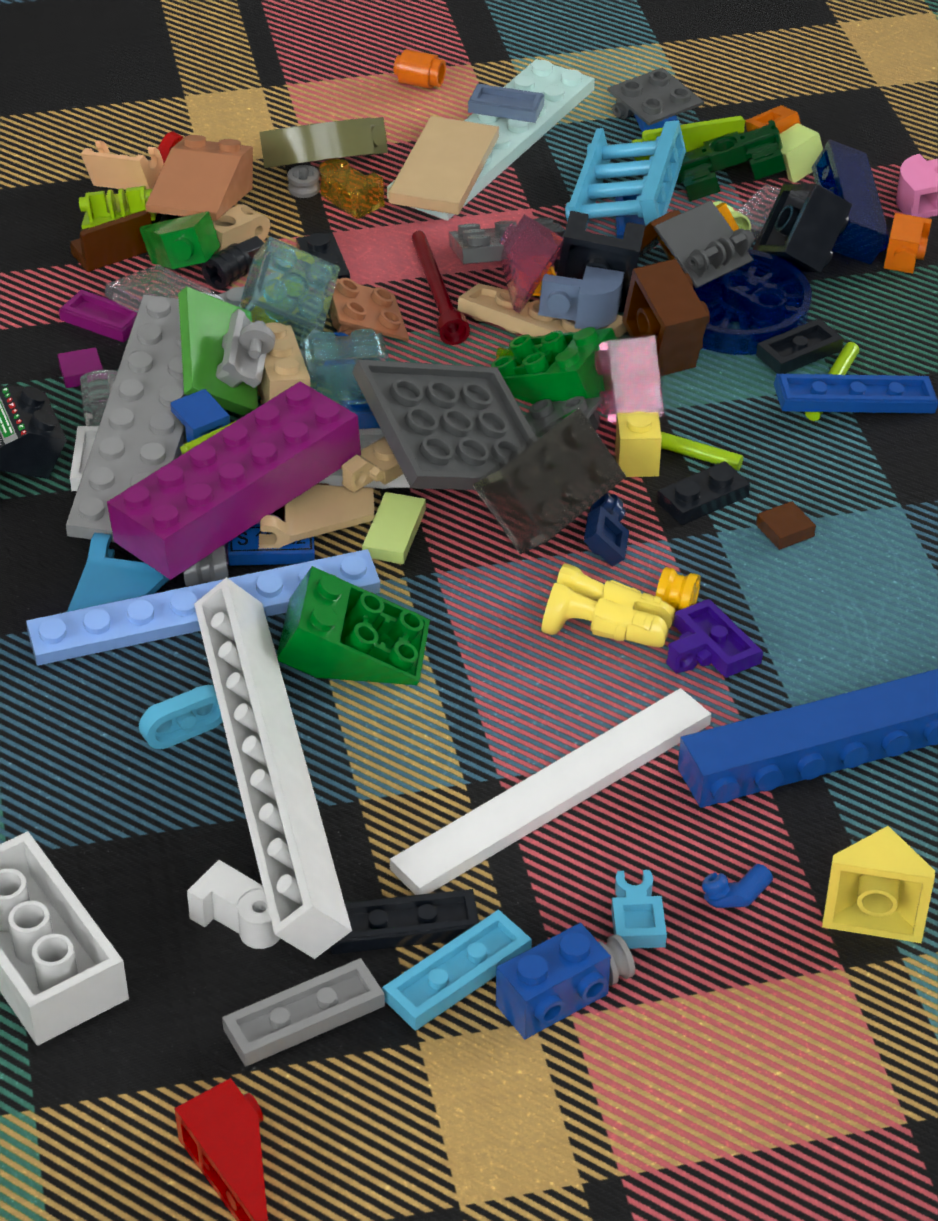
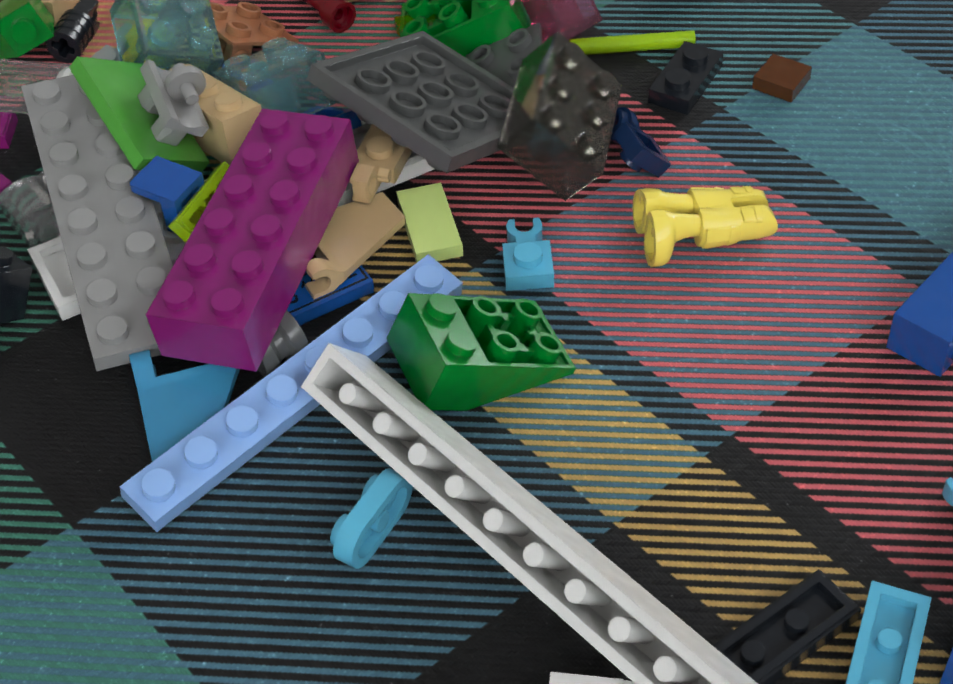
camera: 25 degrees left, 5 degrees up
white tile [390,688,711,895] -> none
light yellow brick [615,411,662,477] -> none
yellow wheel [656,567,701,611] -> none
dark purple hinge [666,599,763,678] -> none
none -> medium azure plate [502,217,554,291]

